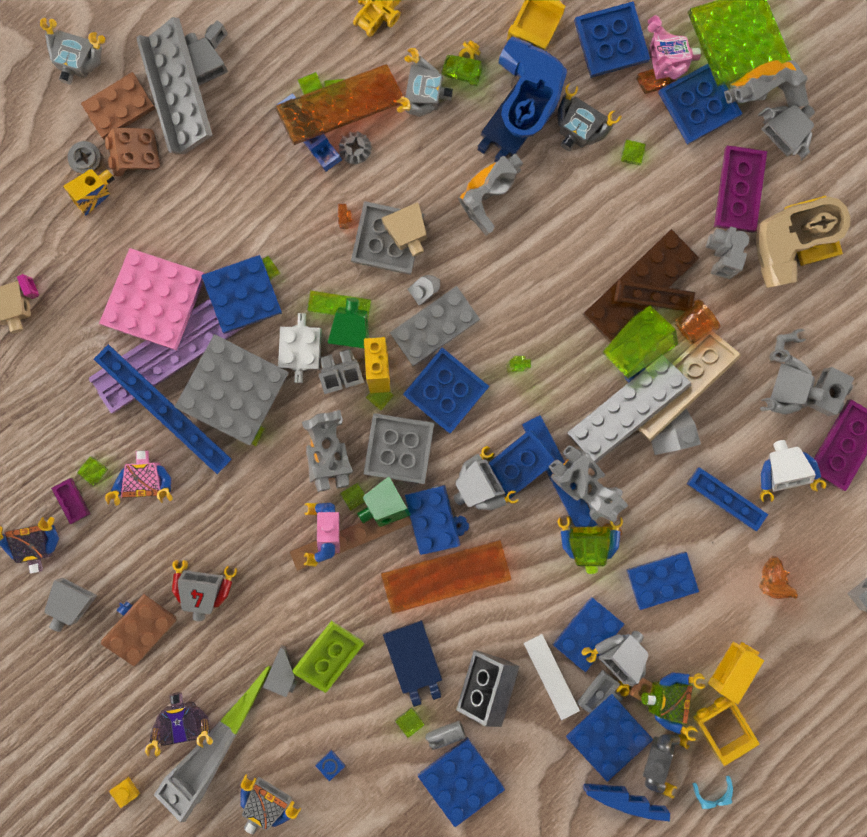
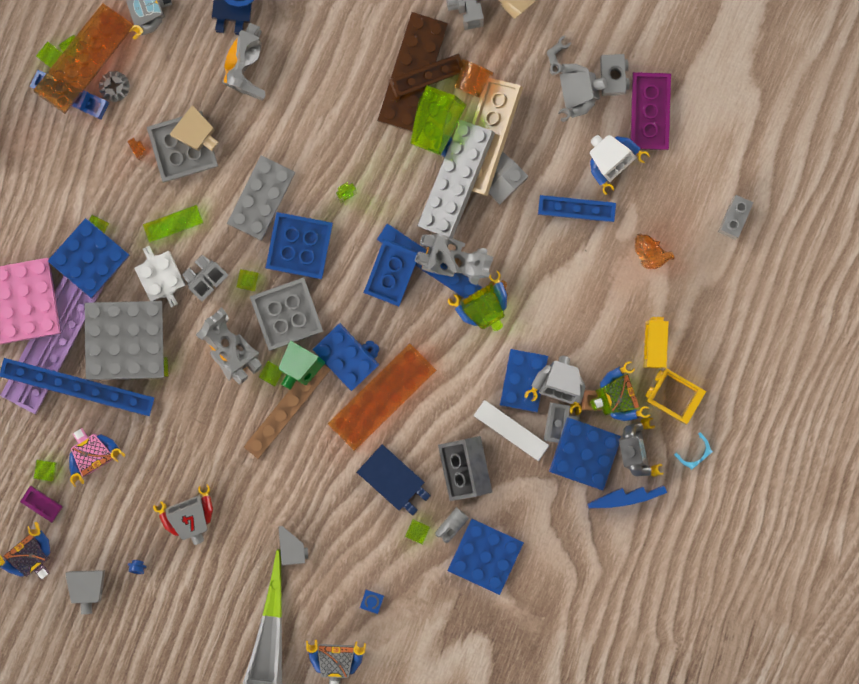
camera: 30 degrees left, 0 degrees up
nougat plate [101,594,177,666] -> none
torso [145,692,213,757] -> none
lime plate [292,620,364,693] -> none
torso [304,503,340,567] -> none
green torso [328,298,369,349] -> none
yellow window [364,337,391,393] -> none
light grey plate [408,275,440,306] -> none
light grey torso [454,446,519,510] -> none
blue plate [626,552,699,610] -> none

